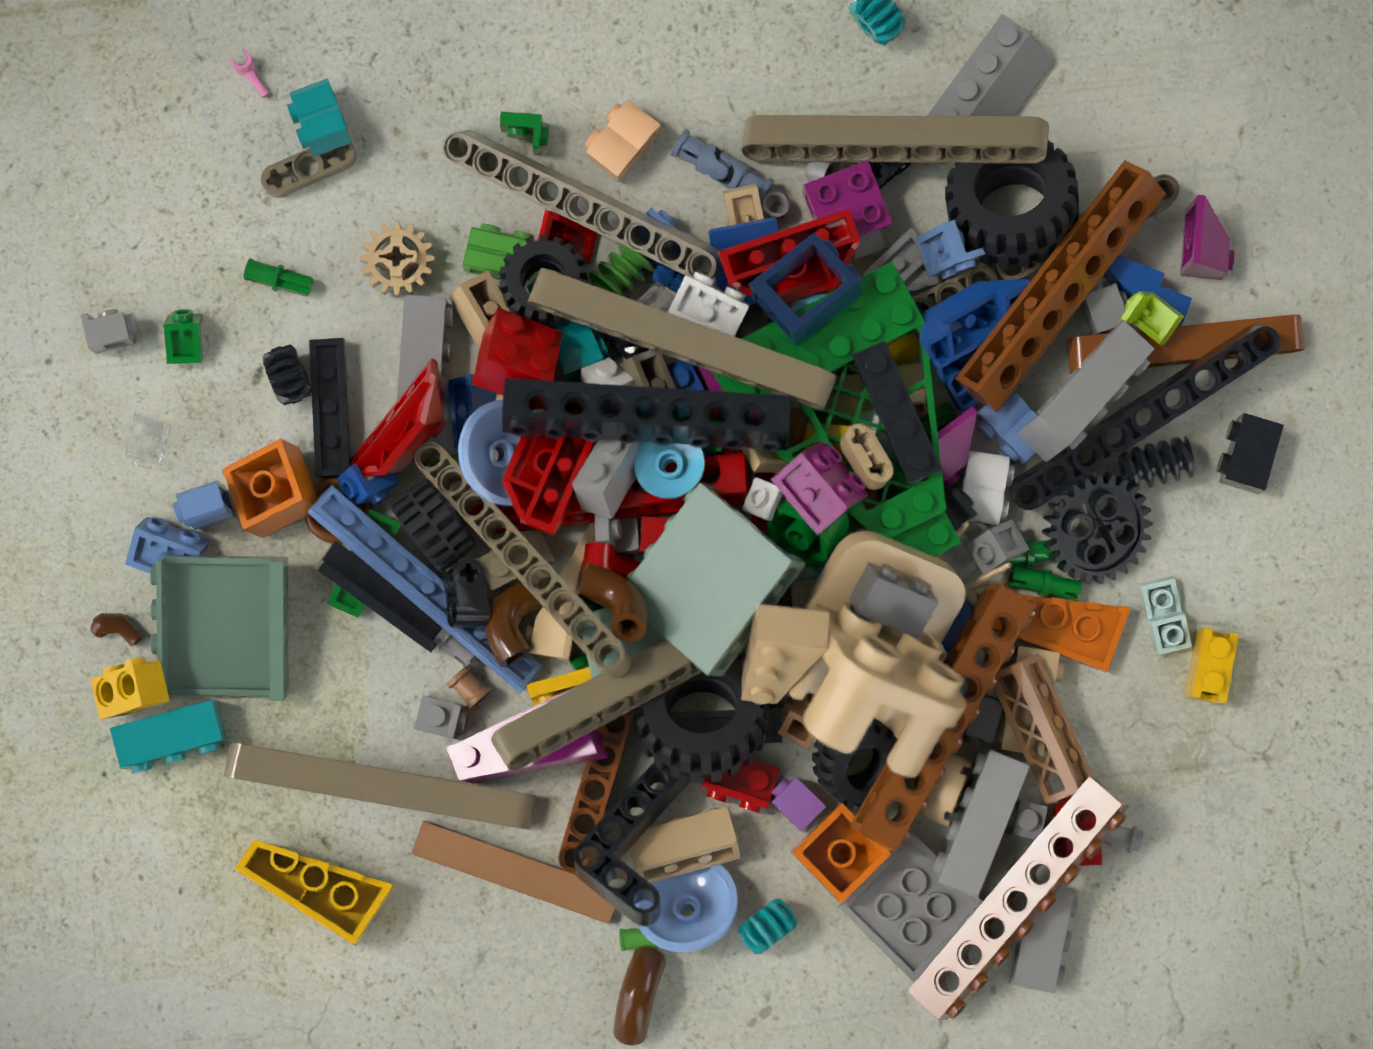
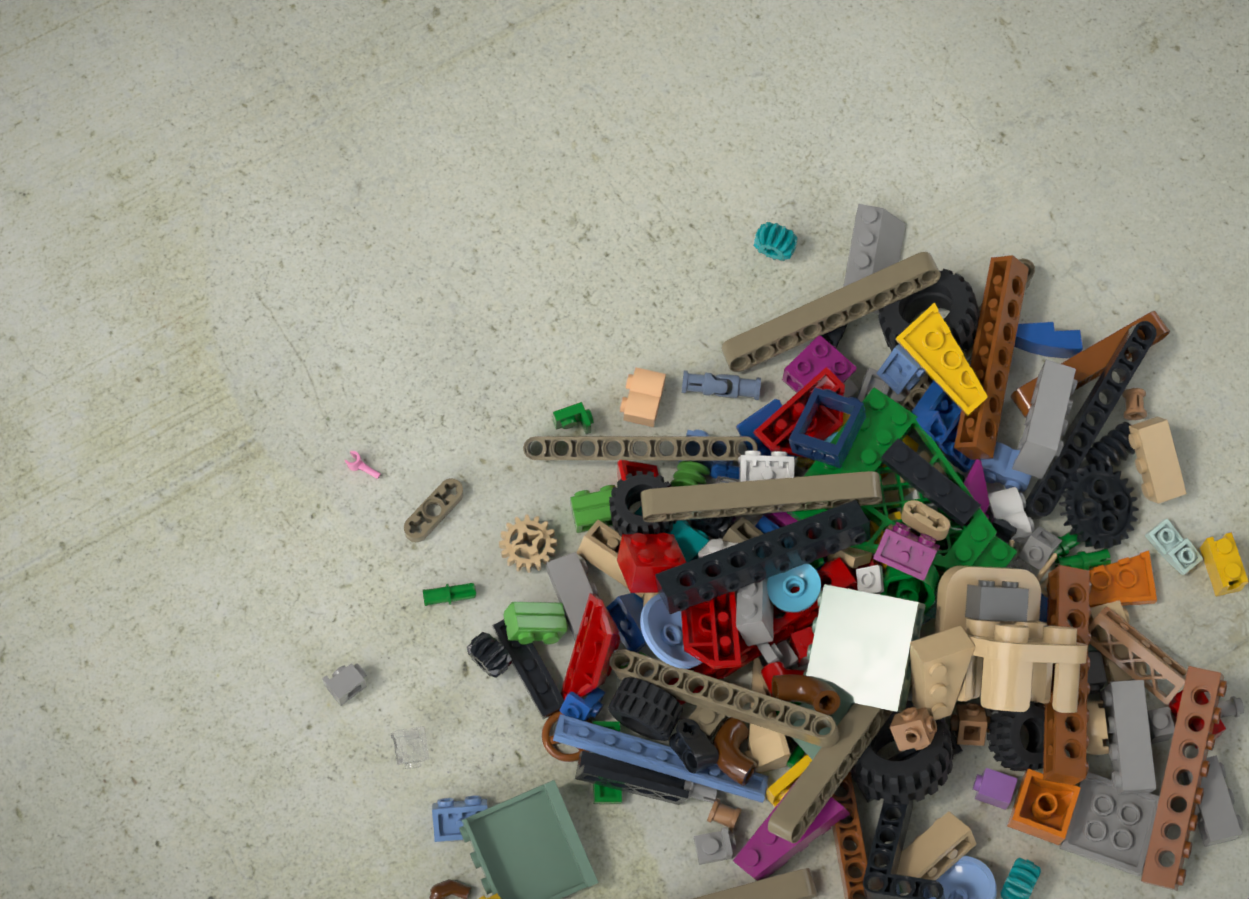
camera: 25 degrees left, 15 degrees down
green bracket [163,309,203,364] -> none
medium blue brick [173,480,235,530] -> none
orange slope [222,438,318,538] -> none
teal brick [287,78,352,157] -> none
red bracket [701,761,780,813] -> none
tan bracket [722,183,764,226] -> none
light grey hinge [761,192,789,221] -> none
light grey hinge [806,162,833,182] -> none
light grey brick [1080,282,1128,335] -> none
lime bracket [1121,291,1184,345] -> none
magenta slope [1180,195,1235,280] -> none
black brick [1217,413,1284,494] -> none
none -> bright green brick [503,602,567,645]
none -> medium nougat brick [890,707,937,751]
none -> yellow wing [895,303,988,416]
none -> medium nougat bush [1122,388,1147,420]
none -> tan brick [1129,416,1187,504]

